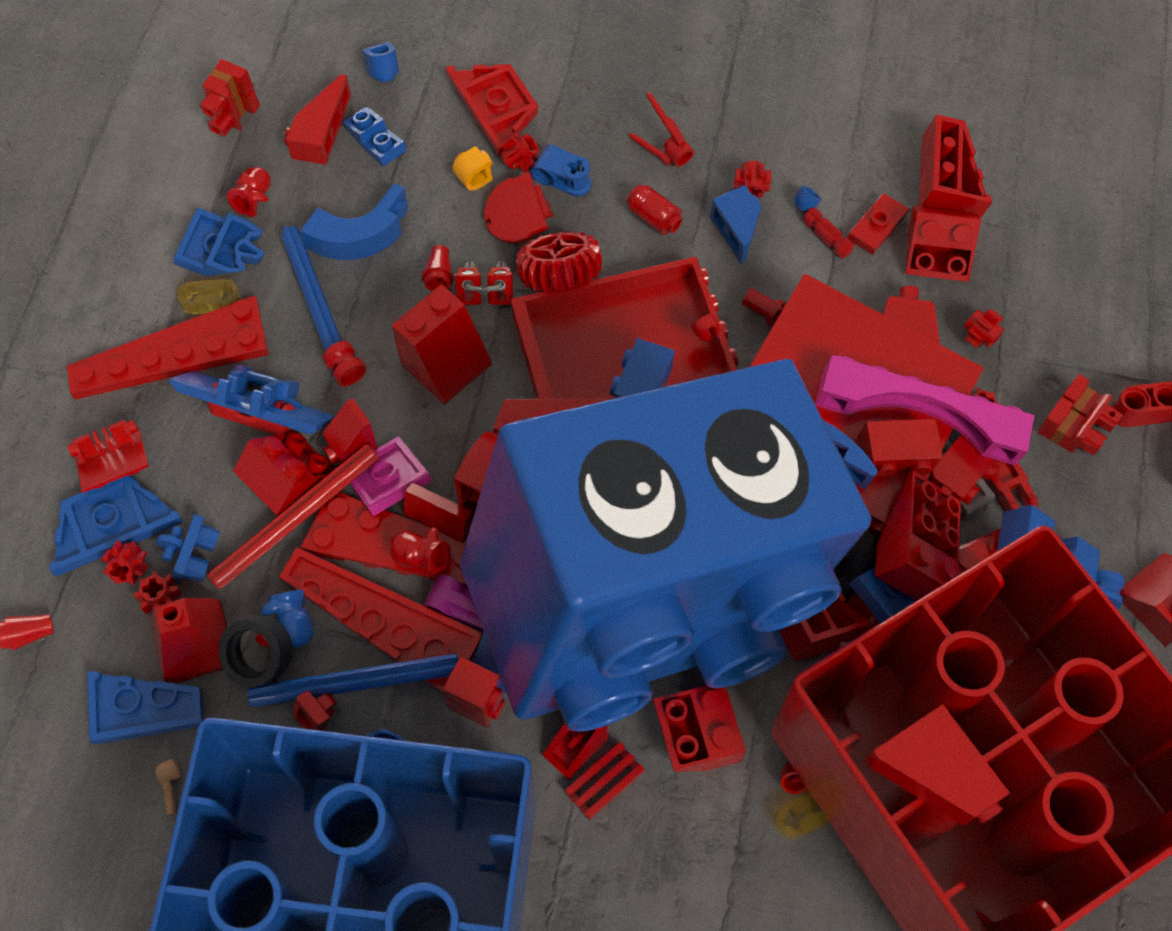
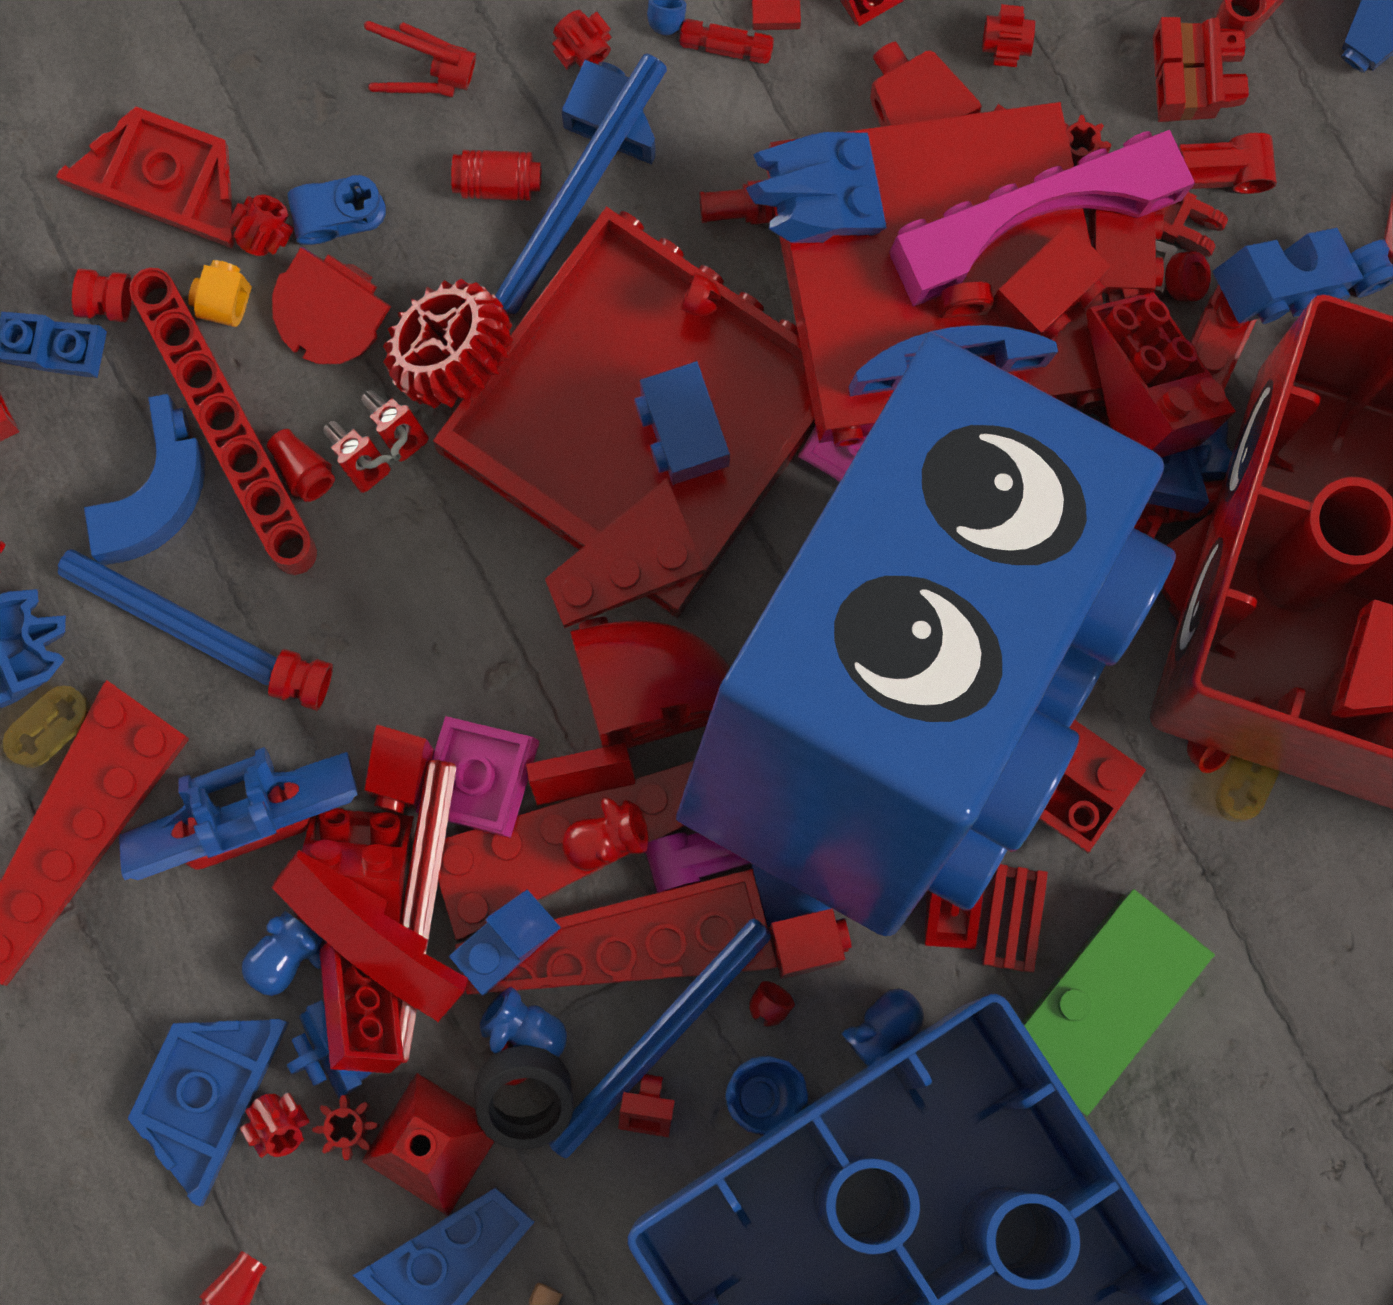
camera: 40 degrees left, 15 degrees up
red hinge [67,419,149,493] -> none
red slope [392,284,492,405] -> none
none -> red wheel [72,268,132,322]
none -> red beam [129,267,317,575]
none -> blue animal [242,911,323,996]
none -> red slope [272,850,468,1022]
none -> red piece [319,943,404,1074]
none -> blue slope [449,889,561,996]
none -> blue axle [495,53,667,314]
none -> blue plate [746,132,887,243]
none -> red hinge [749,981,795,1027]
none -> red tile [937,281,994,318]
none -> bright green brick [1022,889,1215,1117]
none -> red tile [1165,252,1211,301]
none -> red piece [1178,133,1277,194]

